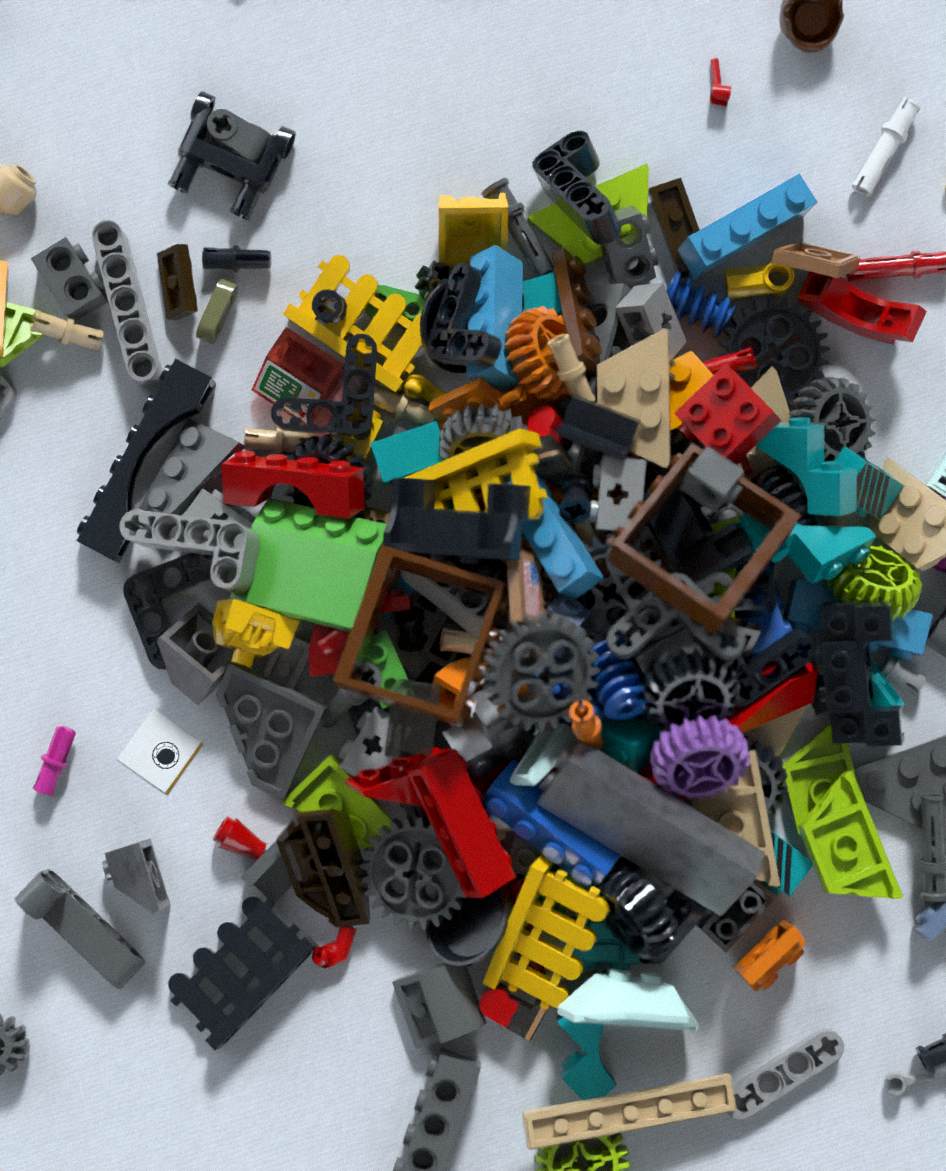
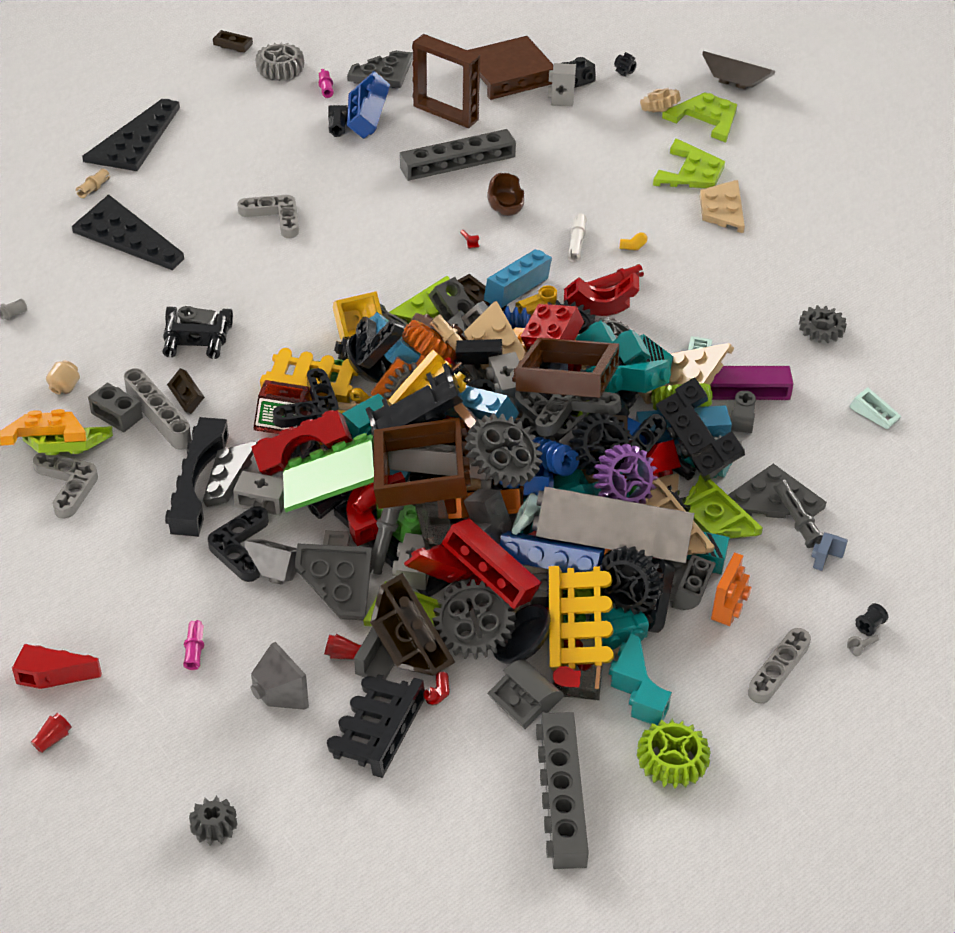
camera: 20 degrees left, 40 degrees down
dark grey beam [14,869,145,989] -> none
tan pin [30,310,103,352] -> none
white sticker [117,708,203,795] -> none
light grey beam [120,510,259,594] -> none
olive beam [196,278,239,344] -> none
black axle [202,245,272,273] -> none
yellow brick [212,598,300,668] -> none
black bush [312,289,347,324] -> none
tan tile [522,1073,737,1150] -> none
black beam [532,131,621,245] -> none
light aqua wedge [557,969,699,1032] -> none
orange pin [570,700,604,751] -> none
dark grey brick [680,446,744,513] -> none
medium nougat tile [772,241,861,278] -> none
lime wing [798,770,903,899] -> none

